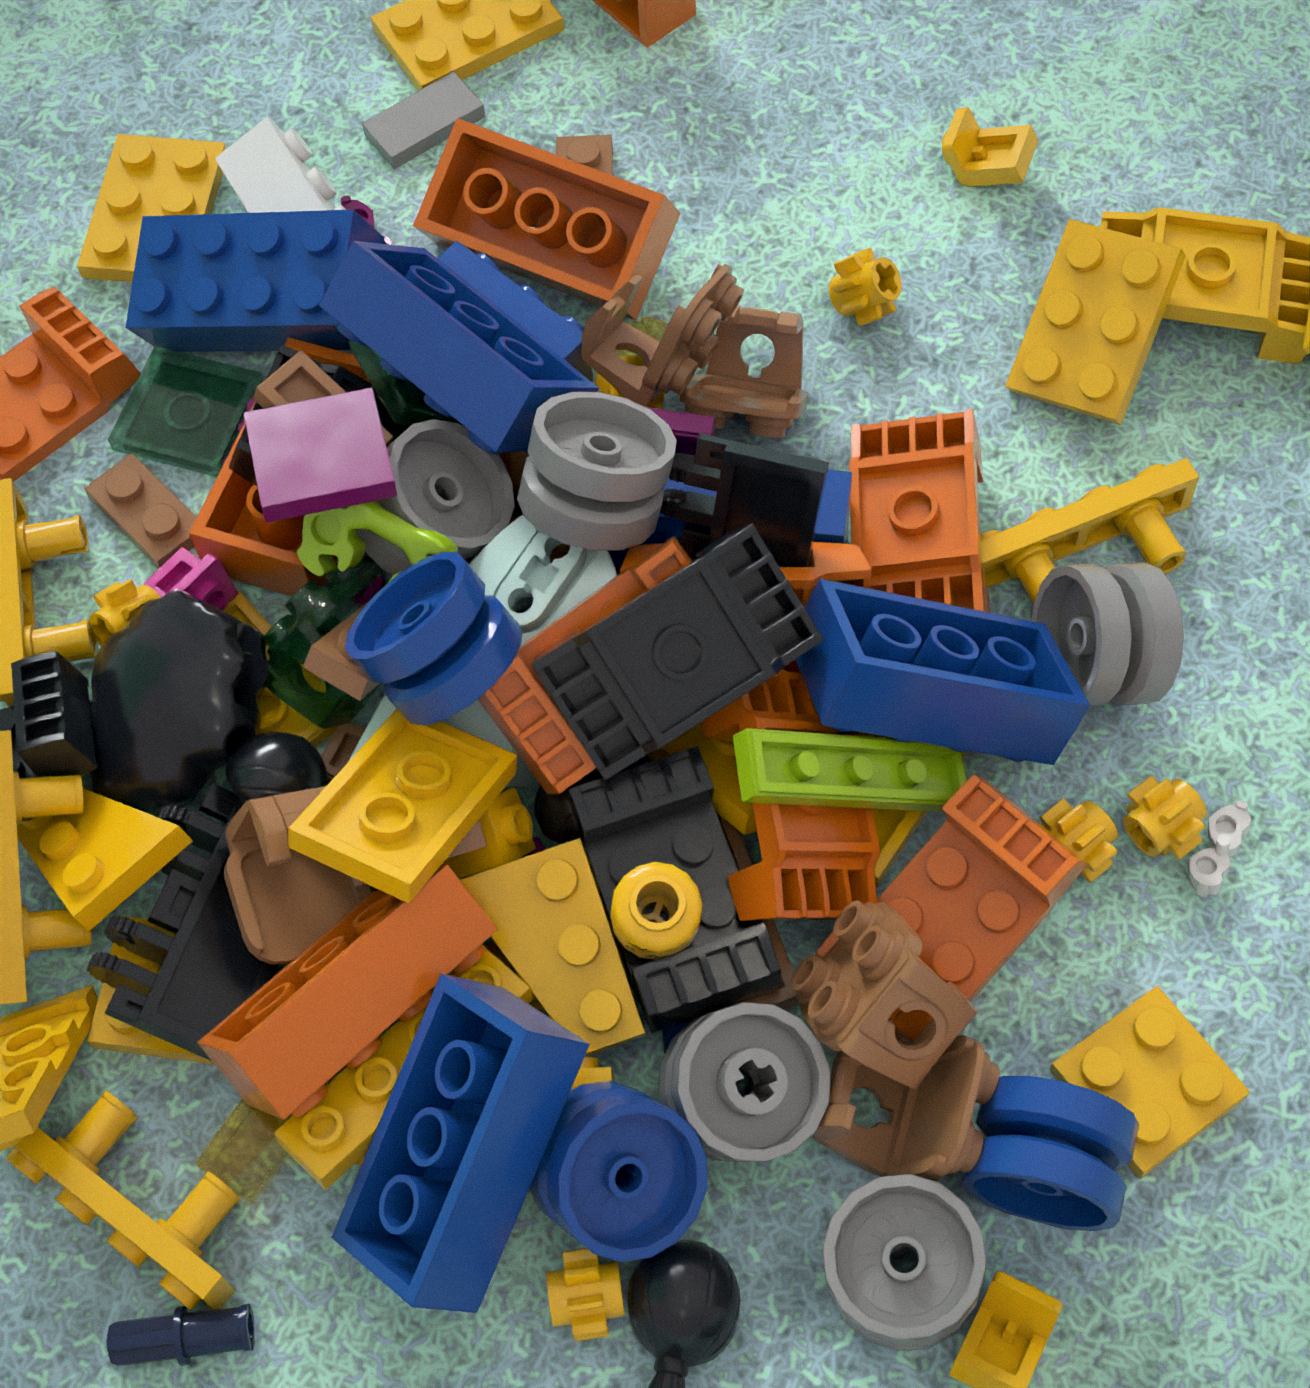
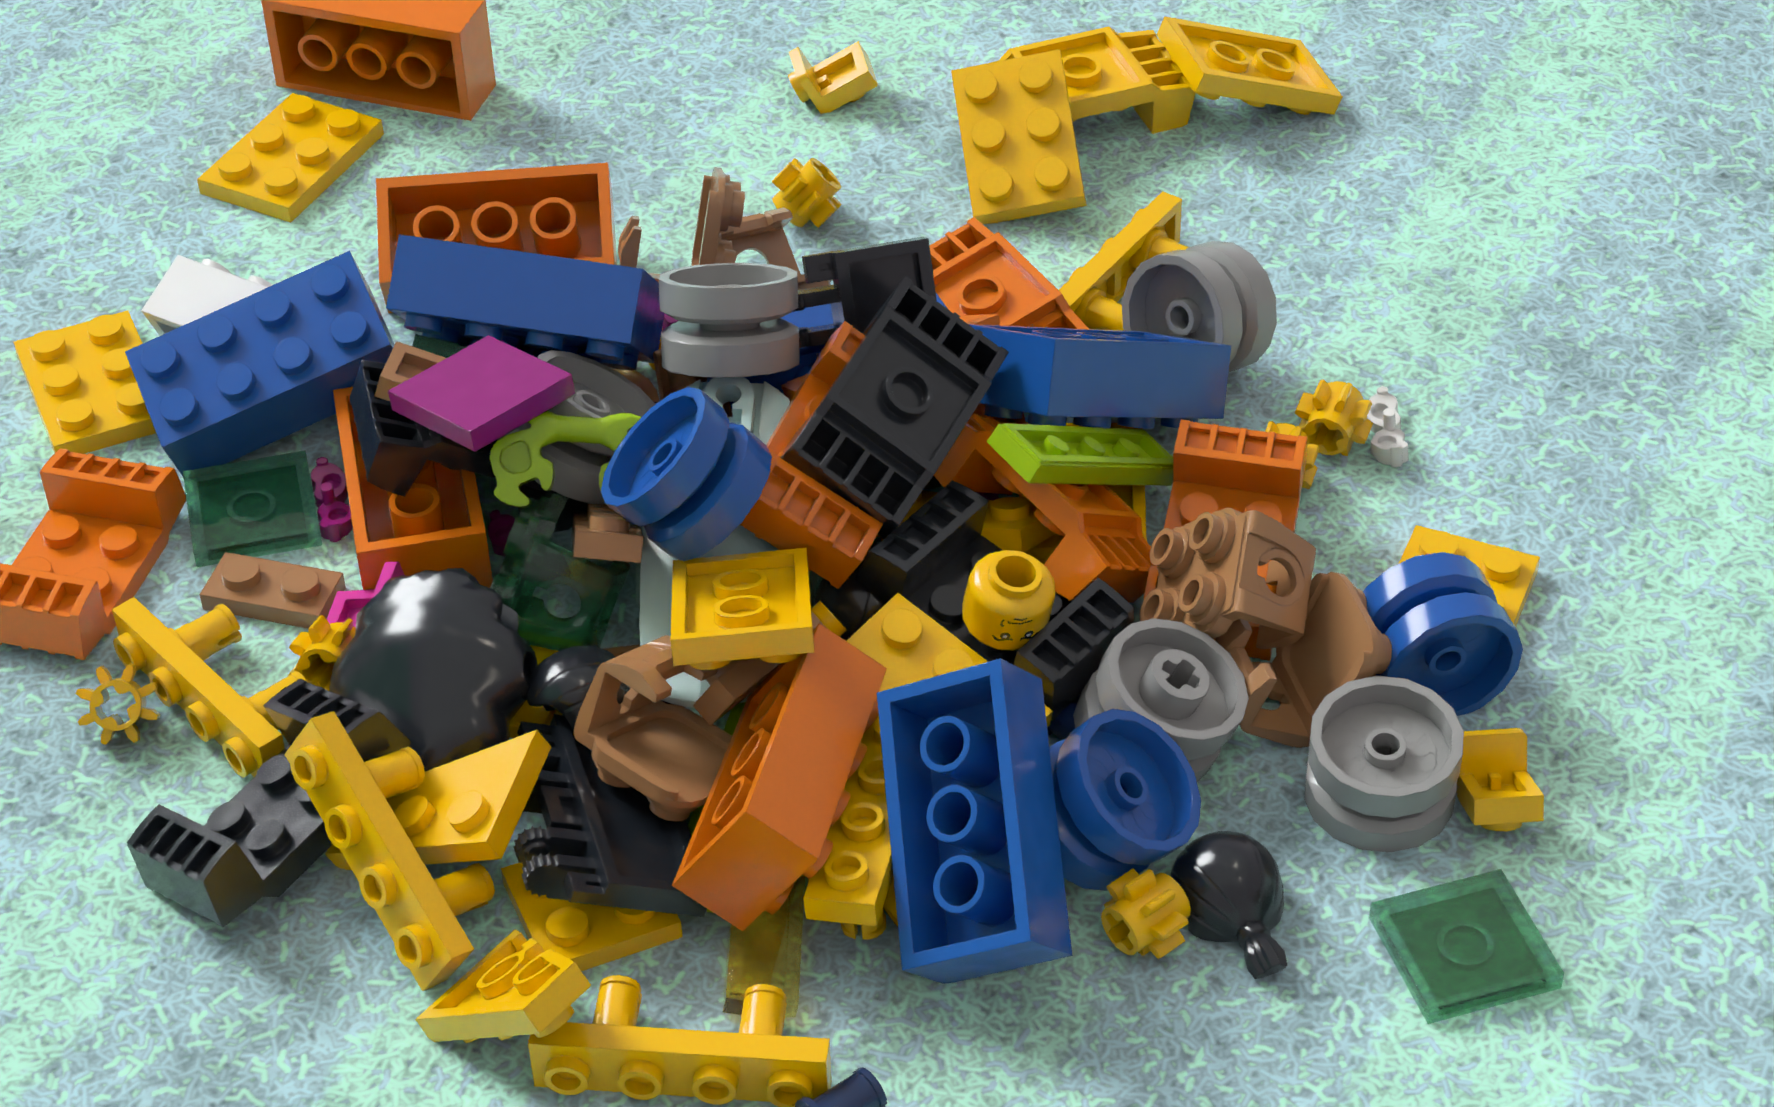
camera: 35 degrees left, 20 degrees down
light grey tile [362,71,486,169] -> none

